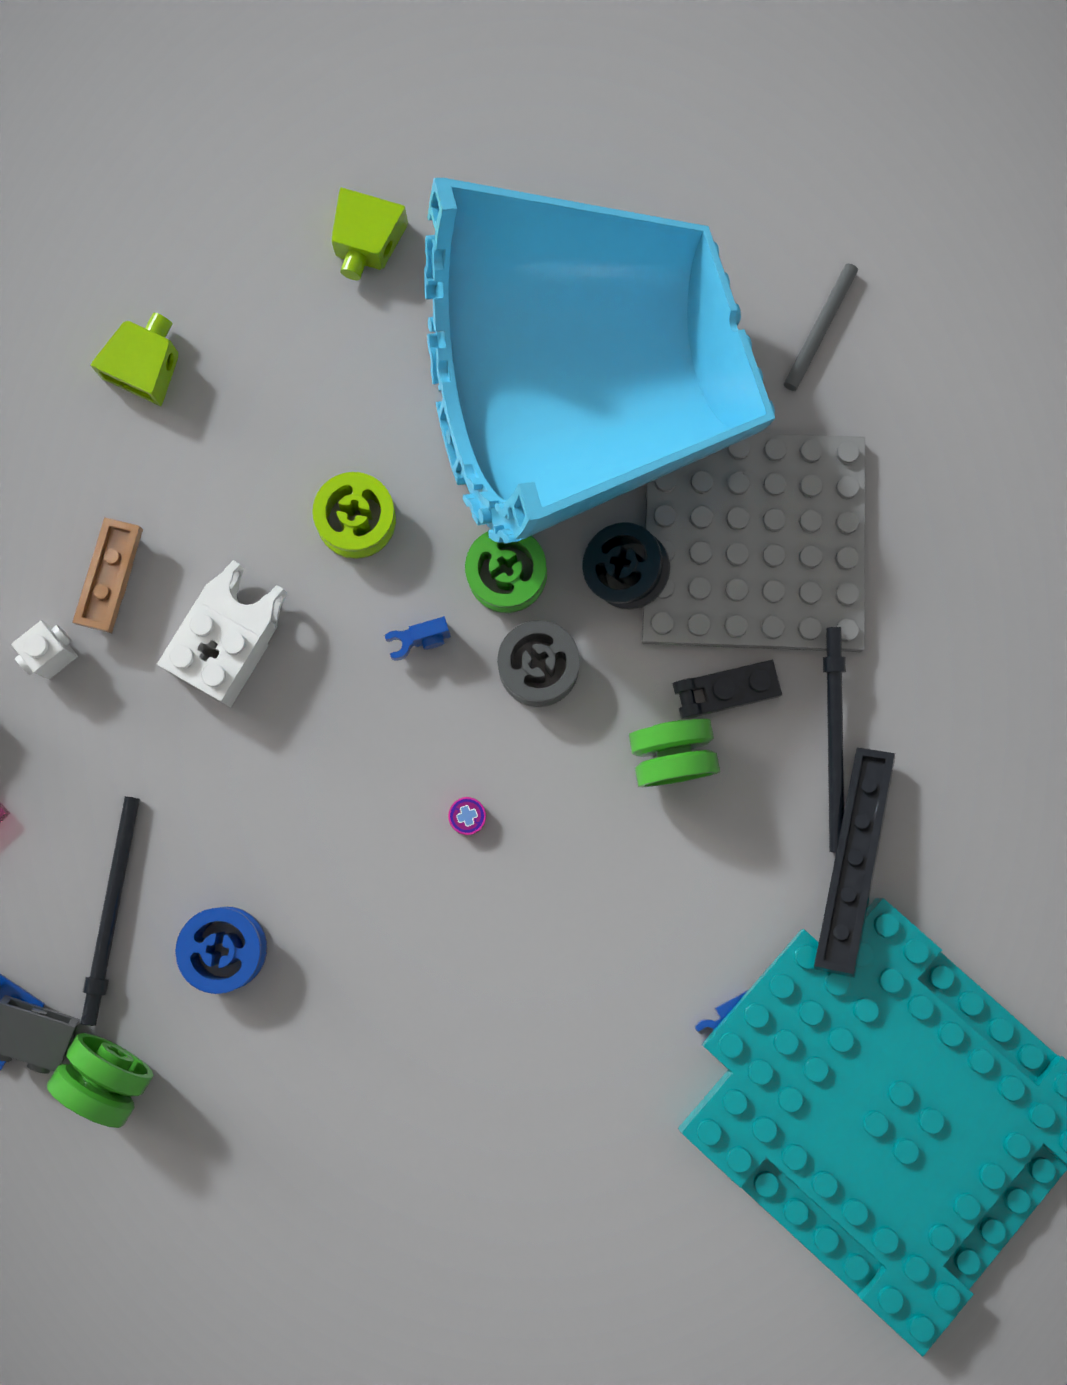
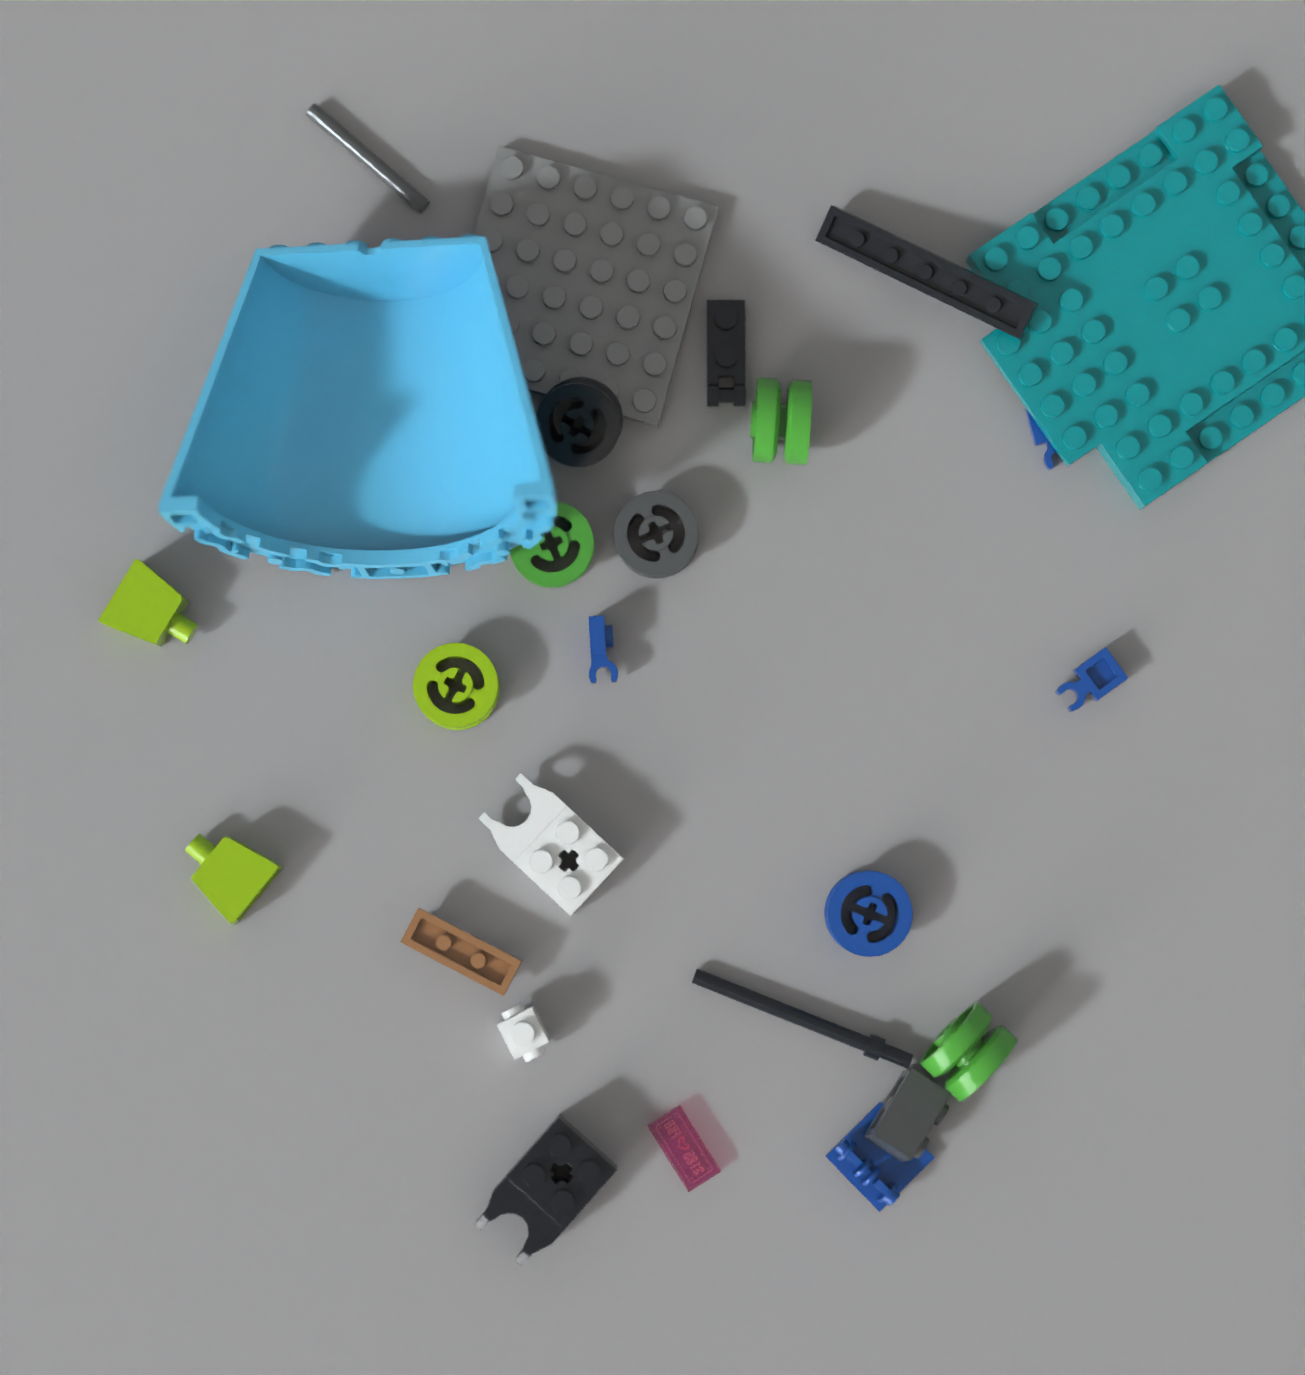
camera: 80 degrees left, 5 degrees up
tile [448,797,486,835] -> none
black bar [823,627,846,853] -> none
none -> blue plate [1055,647,1128,712]

